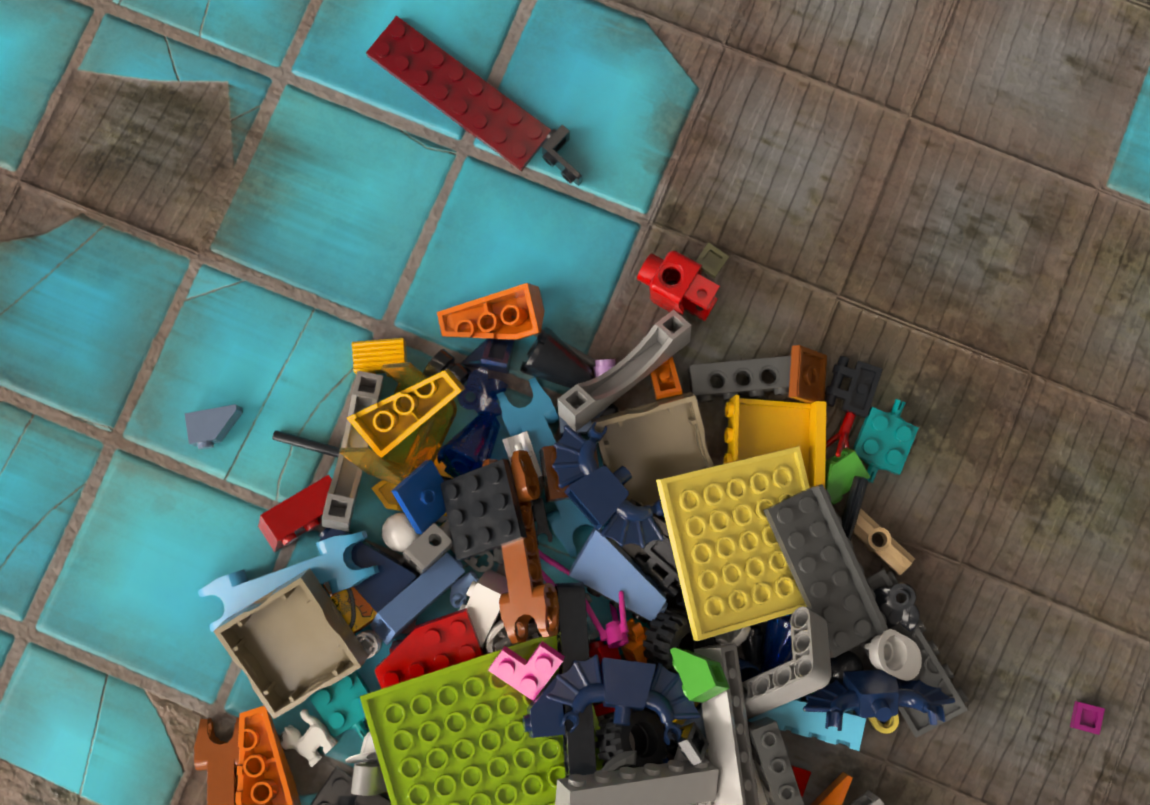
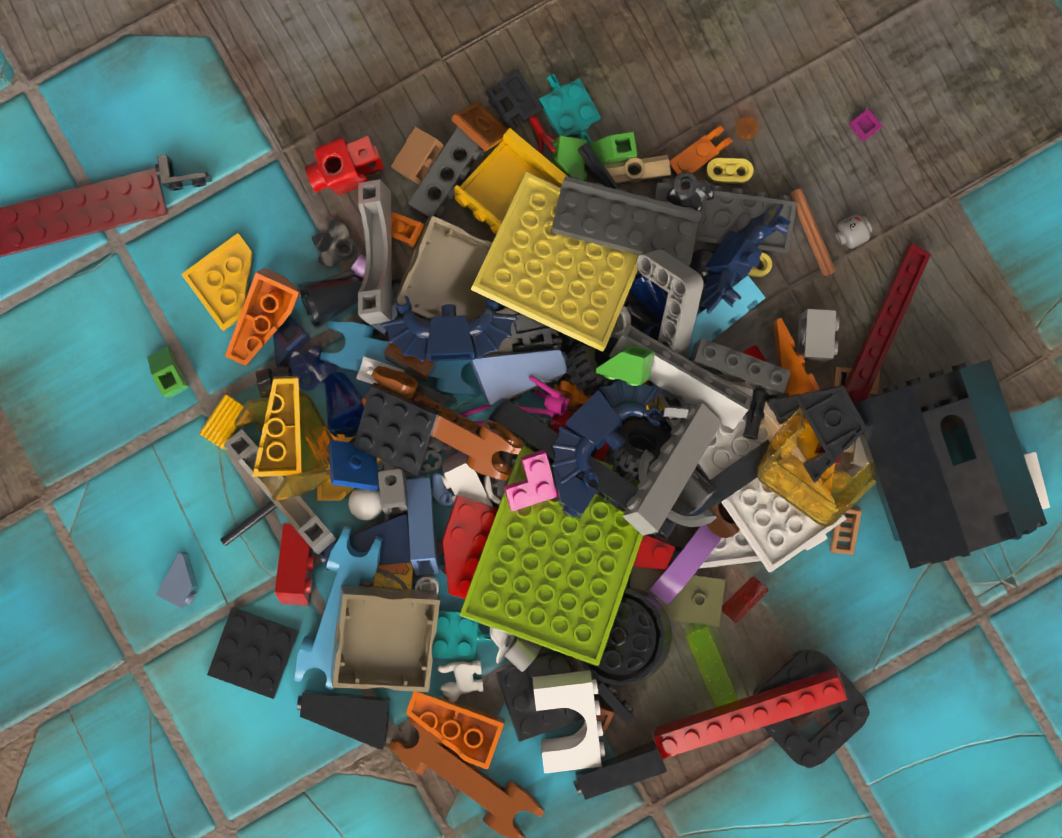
camera: 55 degrees left, 5 degrees up
olive plate [696,243,730,279] -> none
white piece [864,629,922,681] -> none
none -> bright green slope [147,346,190,398]
none -> yellow plate [181,233,253,331]
none -> black plate [207,607,299,699]
none -> black slope [297,690,390,750]
none -> black plate [312,220,357,266]
none -> medium nougat brick [391,127,445,186]
none -> bright green slope [589,132,637,165]
none -> orange hinge [669,126,733,175]
none -> light yellow plate [706,158,754,184]
none -> clear orange plate [735,117,759,141]
none -> nougat axle [790,188,835,276]
none -> light grey head [835,214,872,249]

